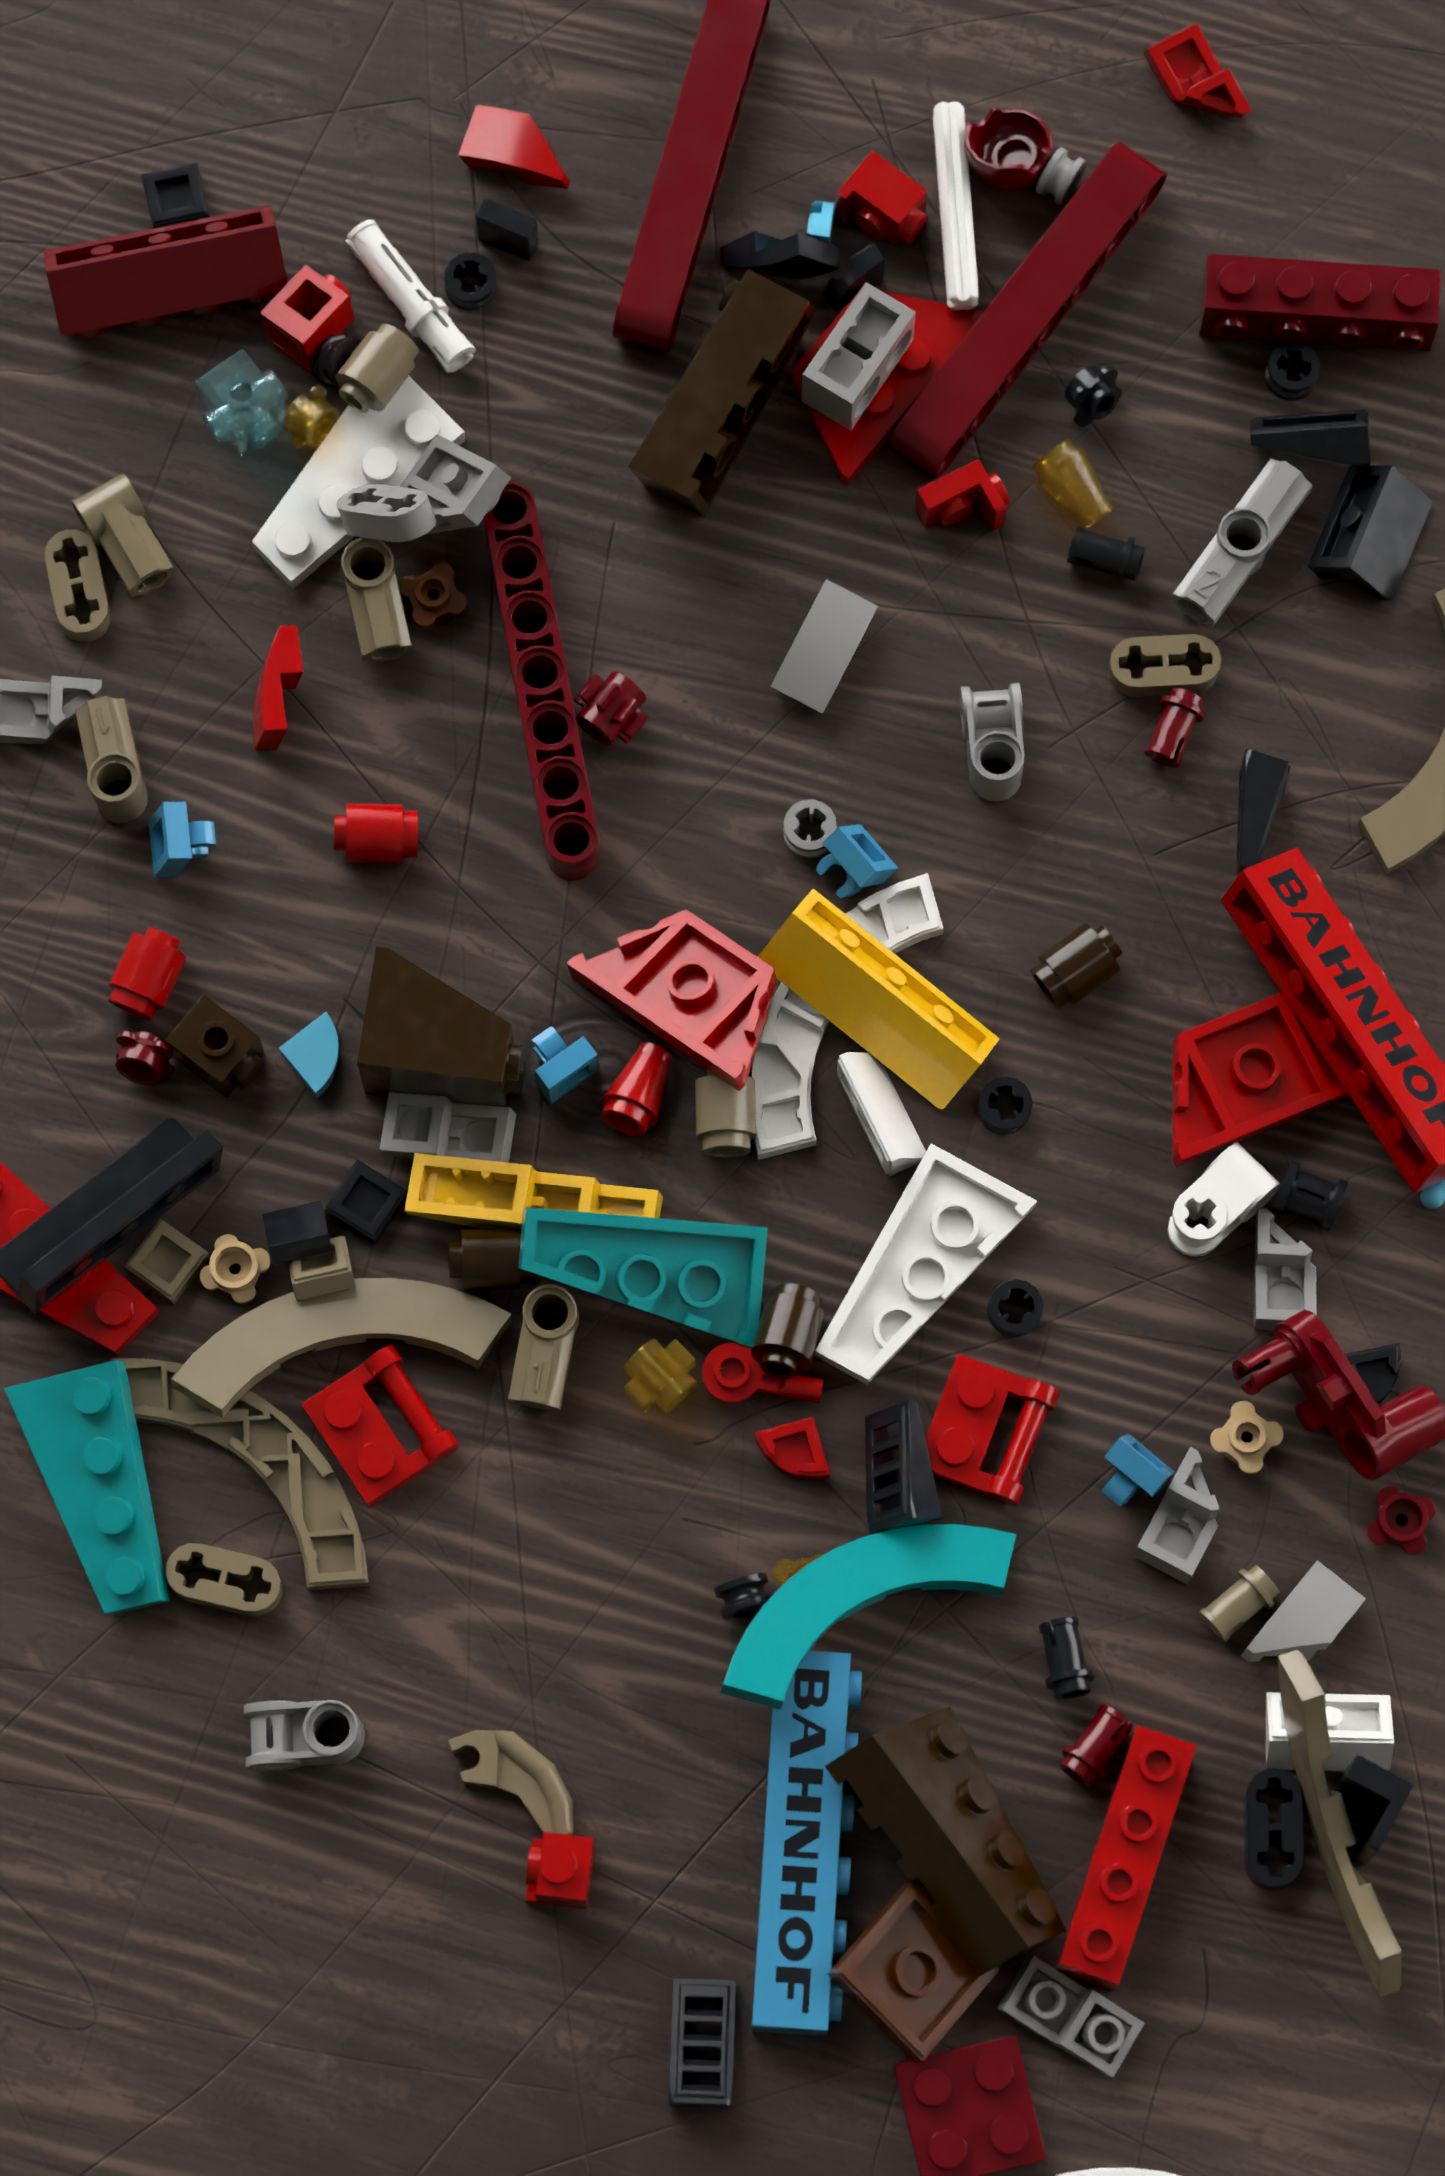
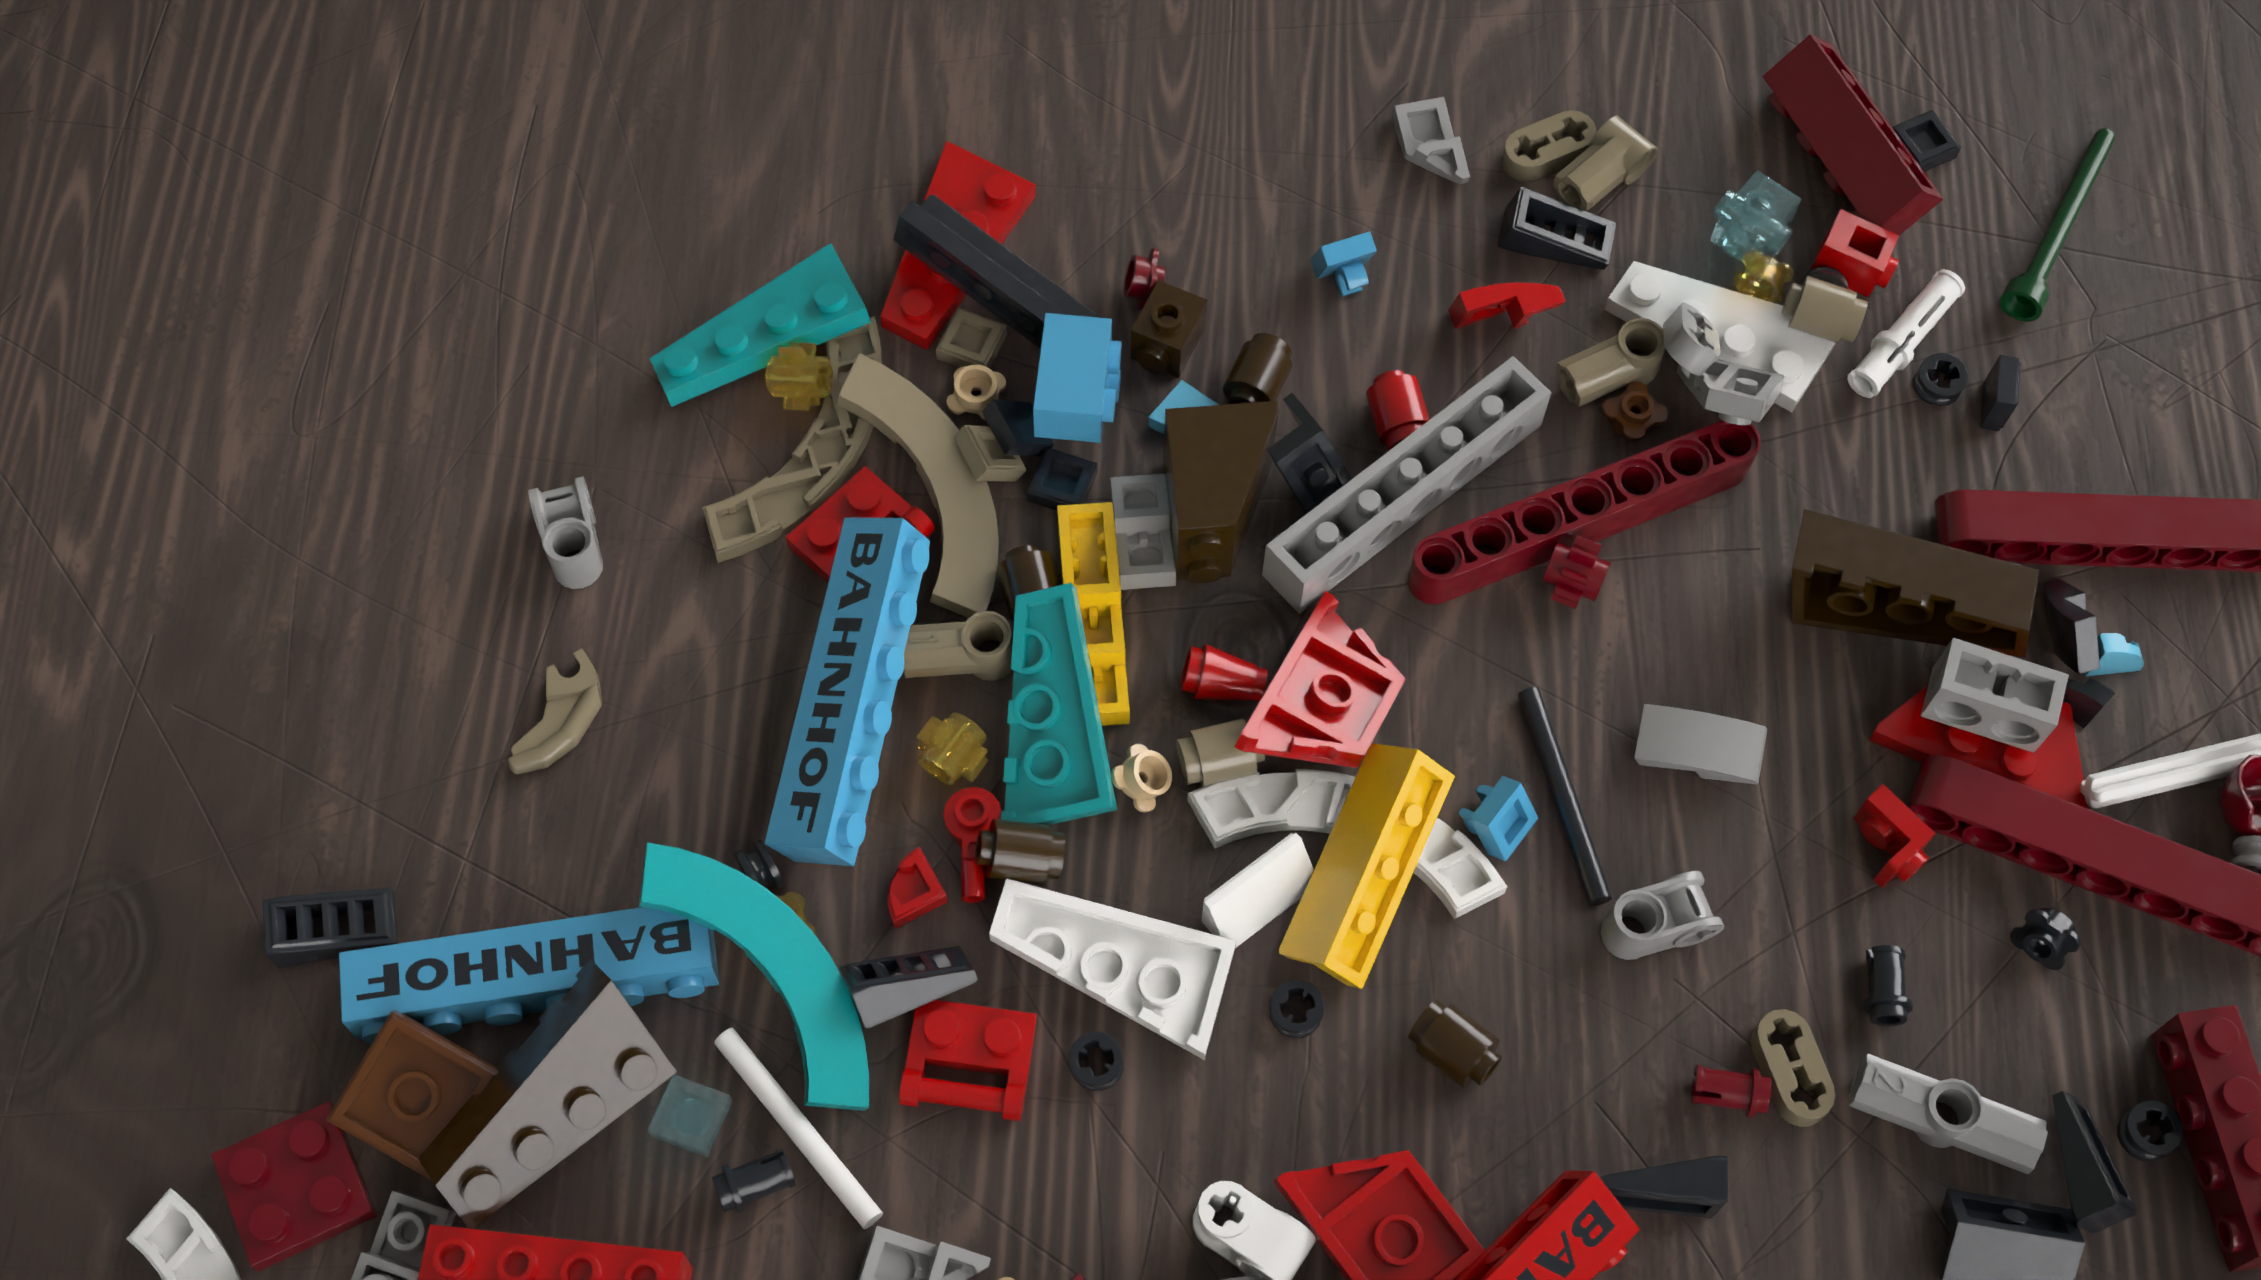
camera: 75 degrees right, 10 degrees down
dark tan piece [75,696,148,823] -> none
red brick [108,927,187,1021] -> none
dark tan beam [166,1543,283,1617] -> none
slope [458,105,571,189] -> none
red brick [525,1832,595,1909] -> none
dark azure tile [532,1026,599,1104] -> none
light grey bush [783,799,837,859] -> none
red brick [836,150,928,247] -> none
clear yellow cone [1032,439,1114,529] -> none
dark red pin [1060,1704,1134,1788] -> none
dark azure tile [1101,1434,1176,1507] -> none
none -> clear light blue plate [648,1075,732,1158]
none -> white bar [714,1028,883,1229]
none -> dark azure brick [764,518,930,866]
none -> clear yellow gear [765,342,833,411]
none -> dark azure brick [1033,313,1122,443]
none -> tan plate [1111,744,1172,813]
none -> dark brown brick [1223,333,1292,404]
none -> light grey brick [1262,356,1552,614]
none -> black panel [1266,393,1352,514]
none -> black slope [1497,187,1616,270]
none -> black bar [1517,687,1612,906]
none -> dark green piece [2000,128,2115,322]

